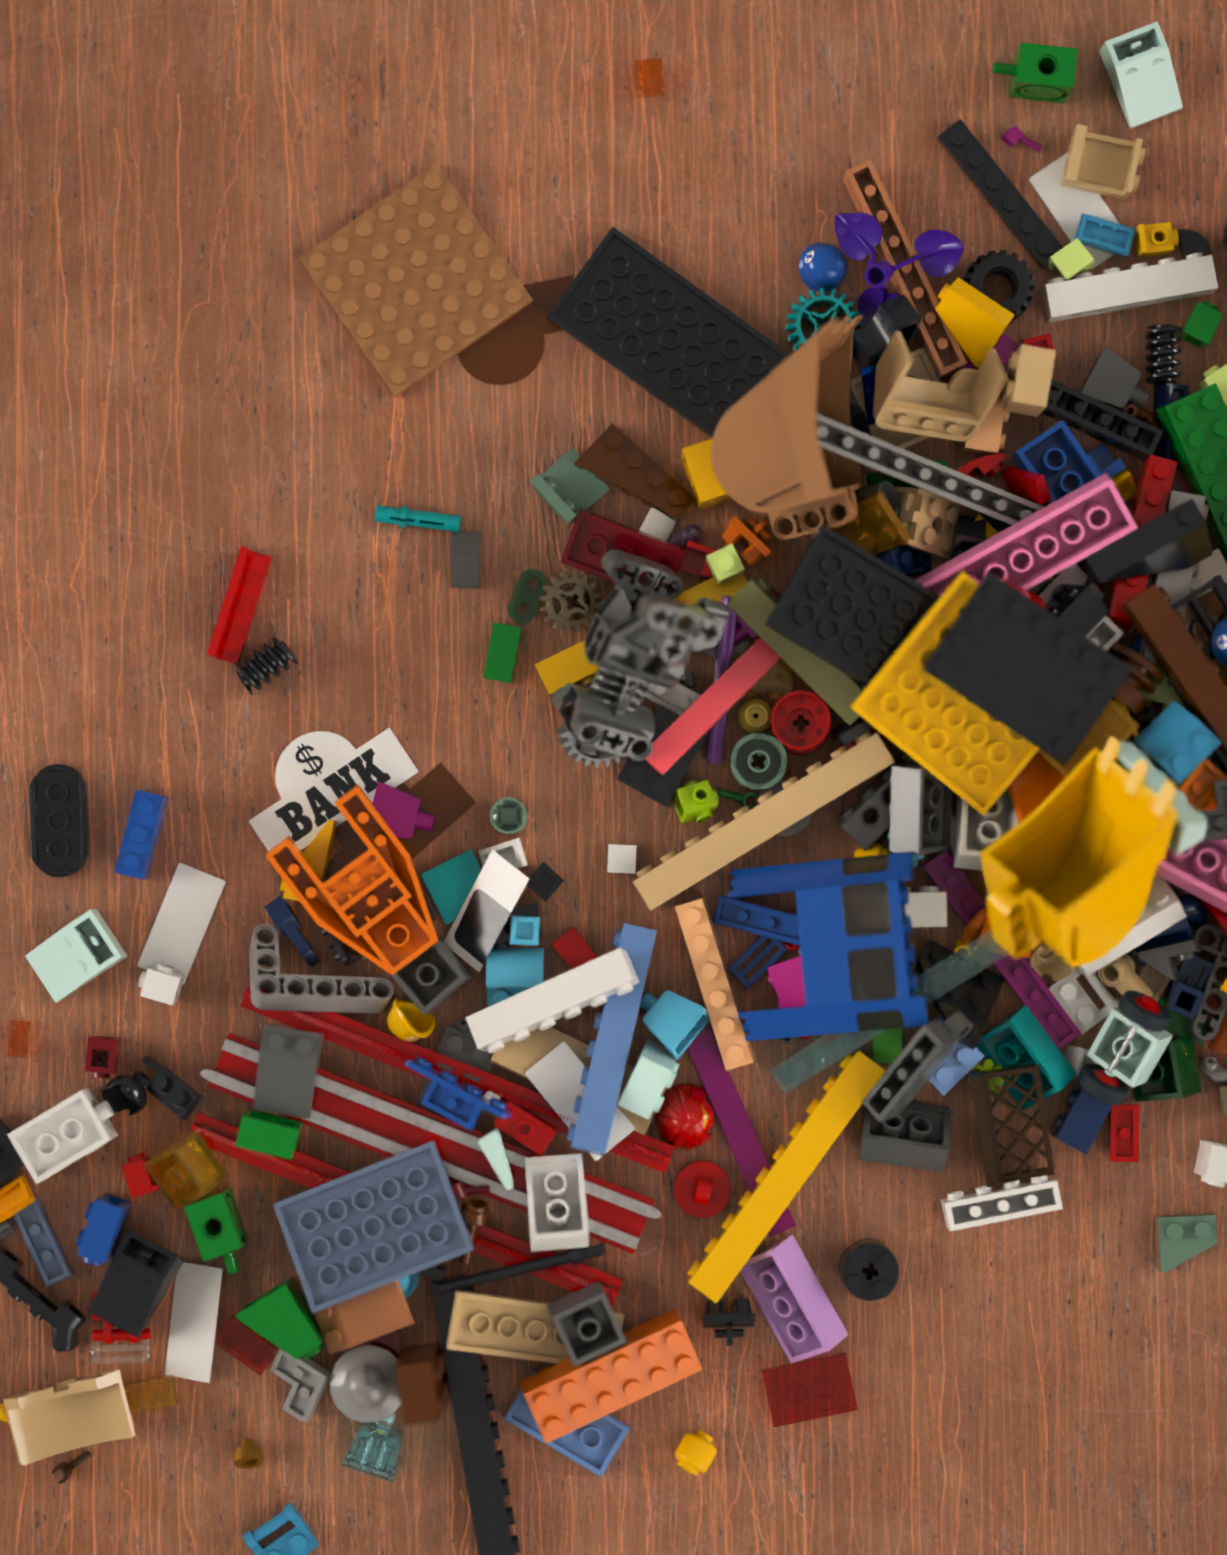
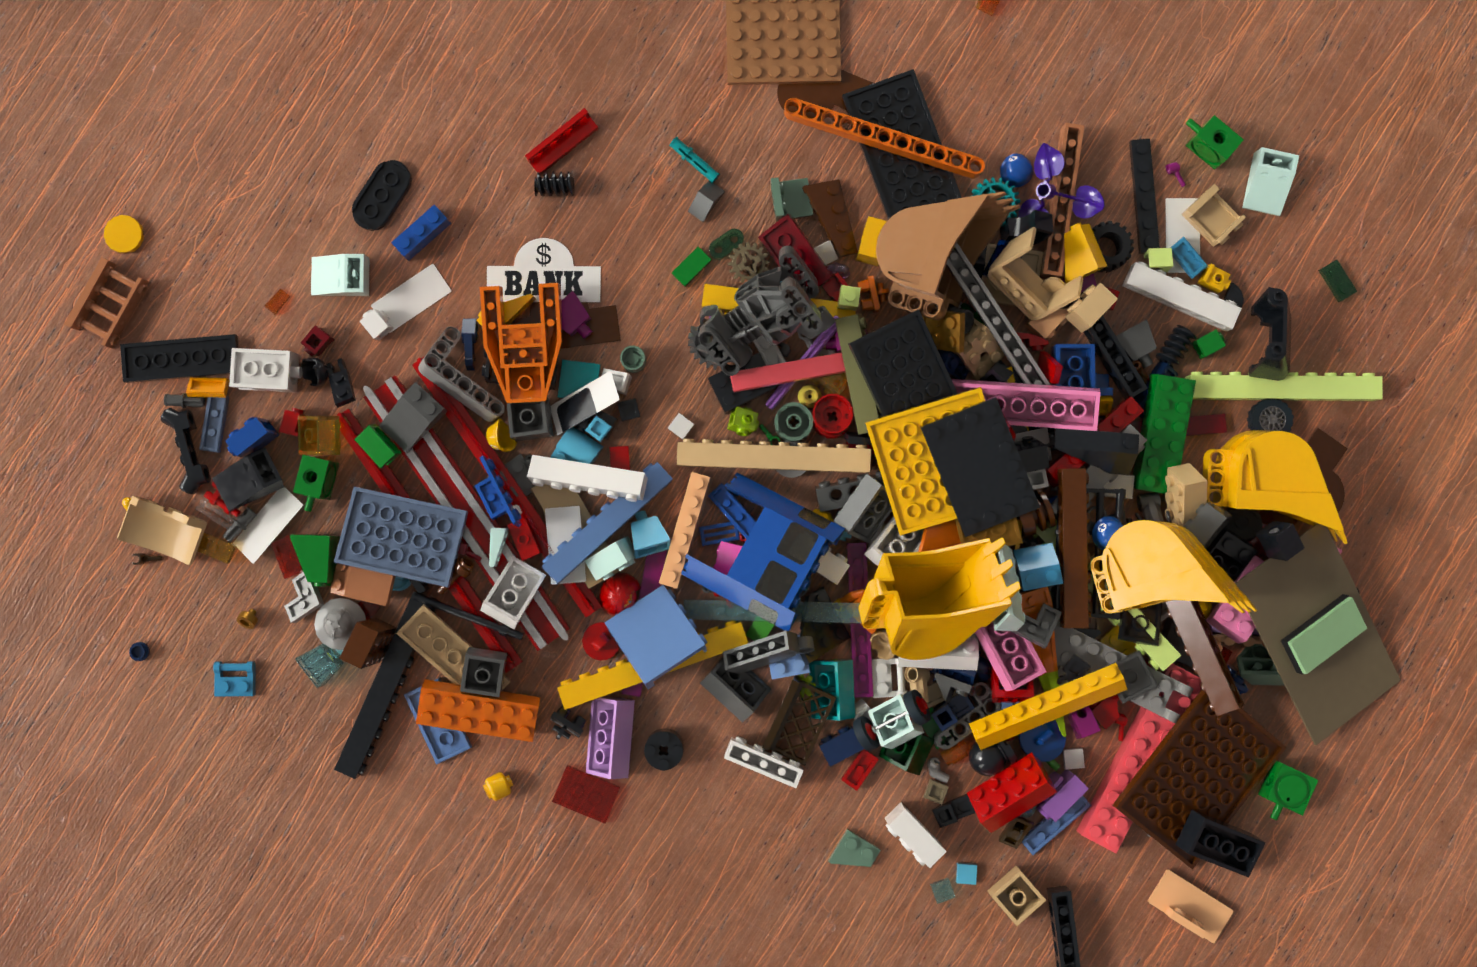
camera: 30 degrees right, 0 degrees up
none -> dark grey axle [223,507,257,542]
none -> medium blue panel [604,585,707,690]
none -> orange beam [784,98,985,179]

